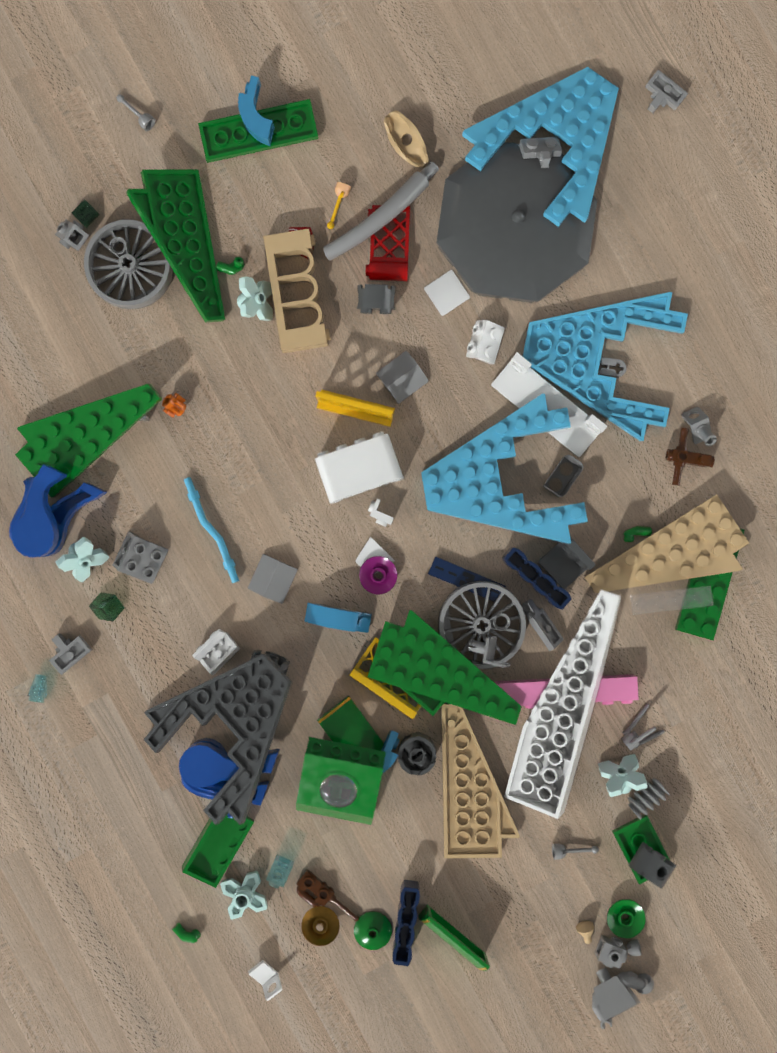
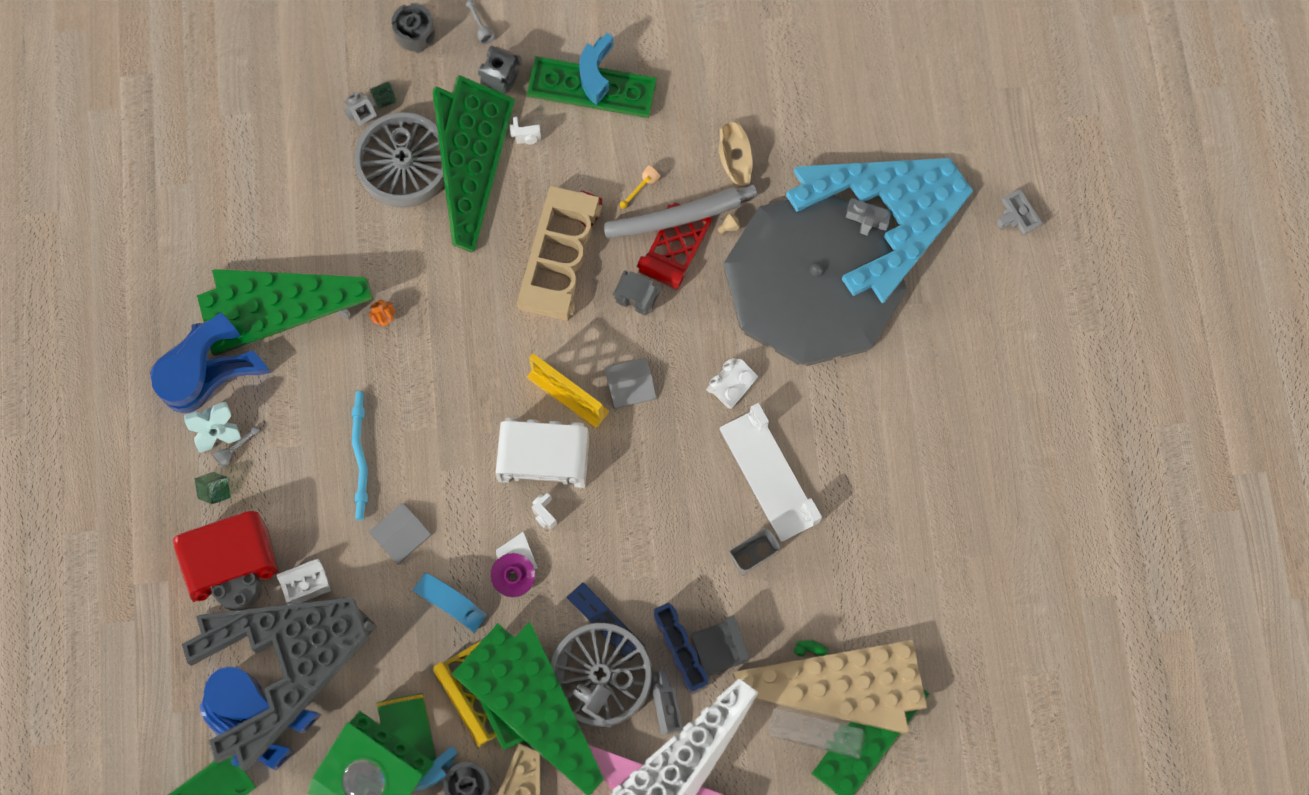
camera: 20 degrees right, 15 degrees down
clear light blue cone [27,674,47,703] -> none
light grey hinge [49,633,93,675] -> none
light grey bracket [112,531,168,584] -> none
green arm [216,257,245,275] -> none
light aqua plant [237,276,273,321] -> none
medium azure wing [421,394,588,544] -> none
white sticker [424,270,470,316] -> none
medium azure wing [522,292,688,441] -> none
light grey beam [598,357,627,378] -> none
reddish brown piece [665,428,715,486] -> none
light grey bracket [681,407,717,446] -> none
none -> red windscreen [172,511,279,602]
none -> light grey hinge [212,426,260,468]
none -> dark grey brick [212,573,262,611]
none -> dark grey brick [392,3,436,53]
none -> dark grey brick [478,45,521,94]
none -> white bracket [510,117,541,144]
none -> tan rock [717,212,741,235]

